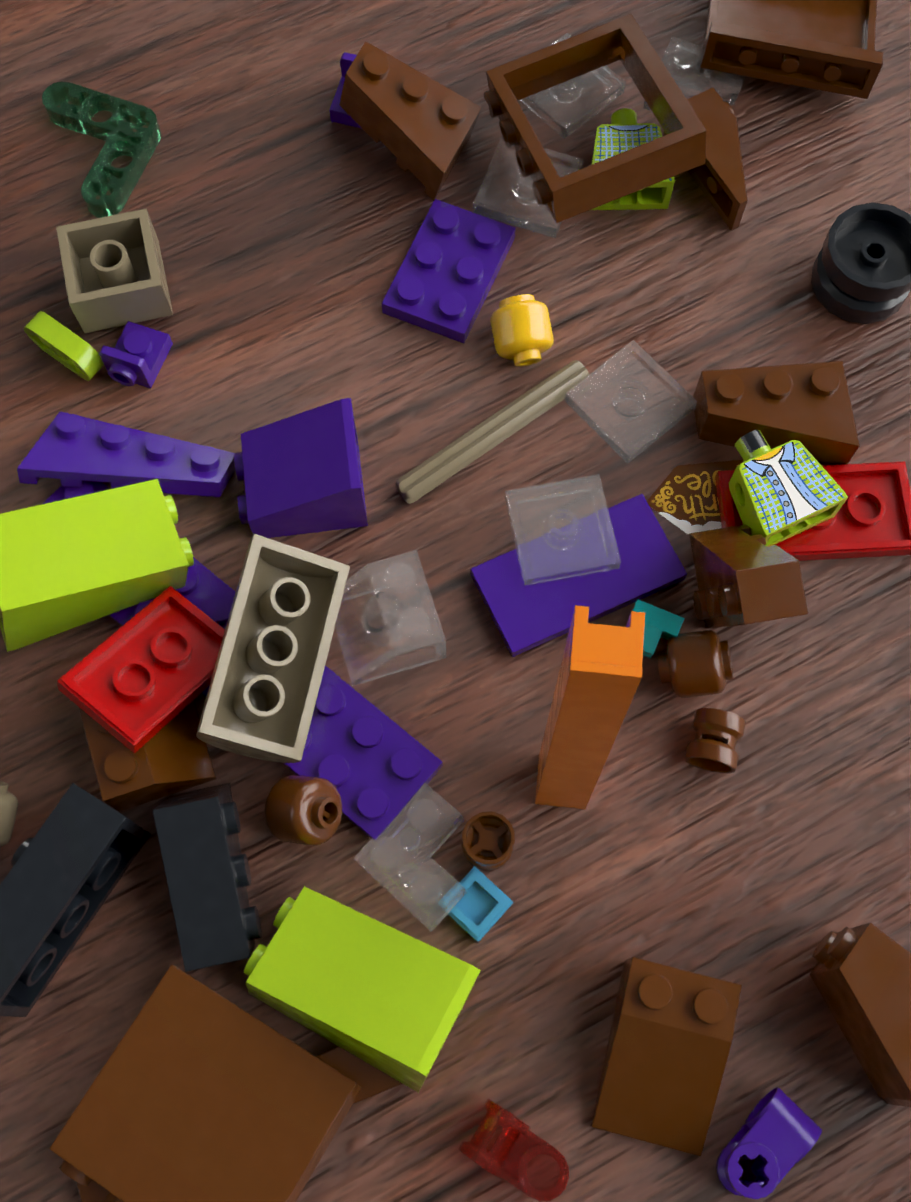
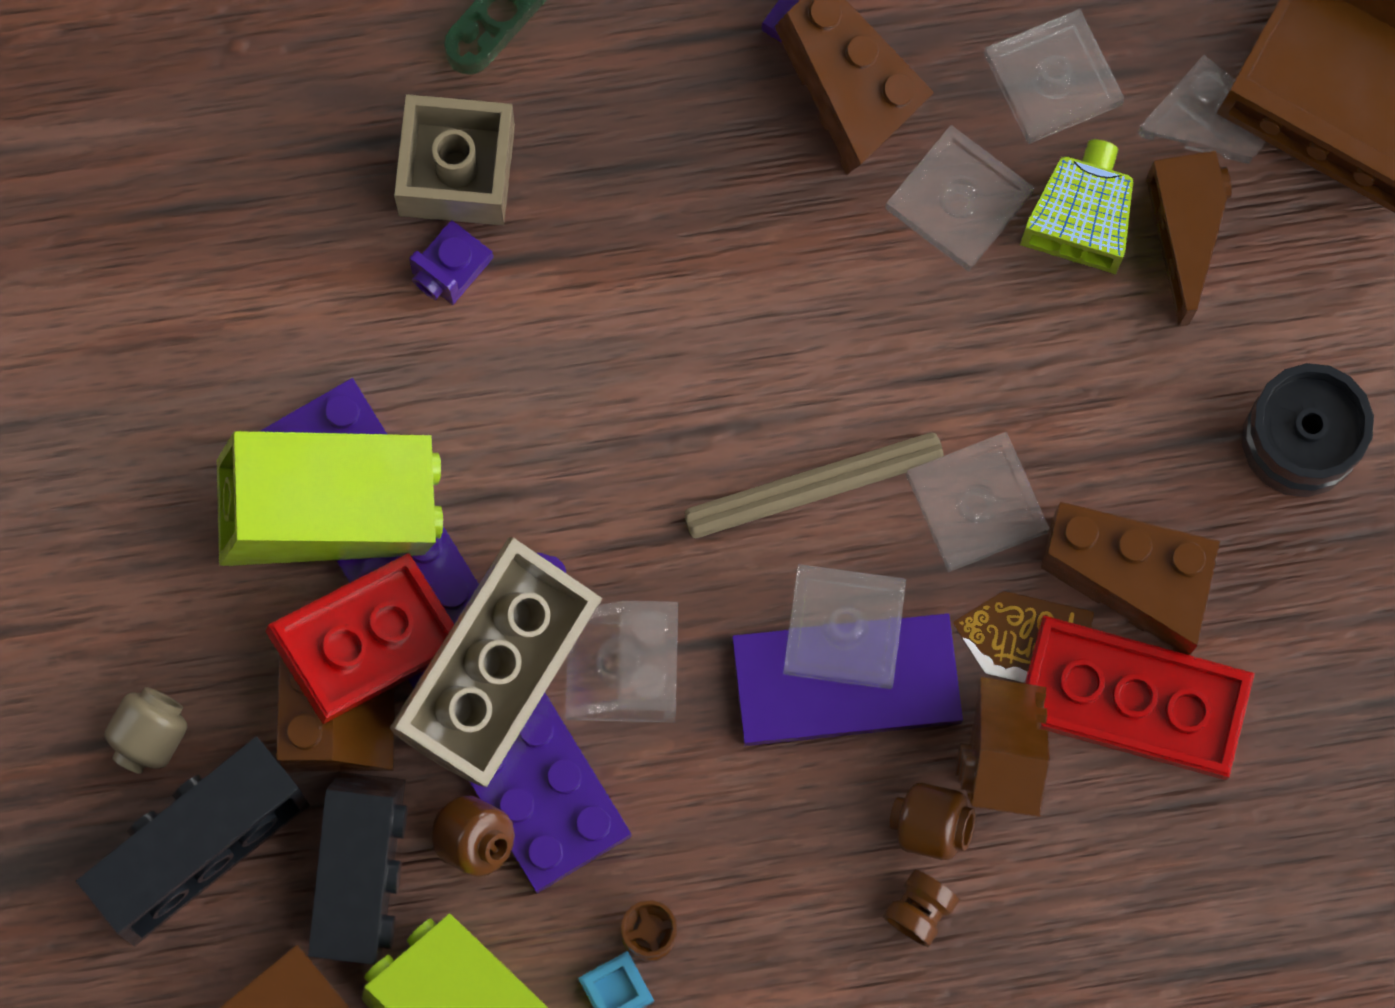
camera: 15 degrees right, 5 degrees up
dark purple wing [17,411,235,497] -> none
lime beam [23,311,104,381] -> none
dark purple slope [234,398,368,538] -> none
clear plate [353,783,467,932] -> none
dark purple plate [382,199,516,343] -> none
reddish brown window [484,14,707,223] -> none
yellow head [490,294,554,366] -> none
orange tile [535,605,645,809] -> none
teal tile [633,599,685,659] -> none
torso [729,430,848,547] -> none

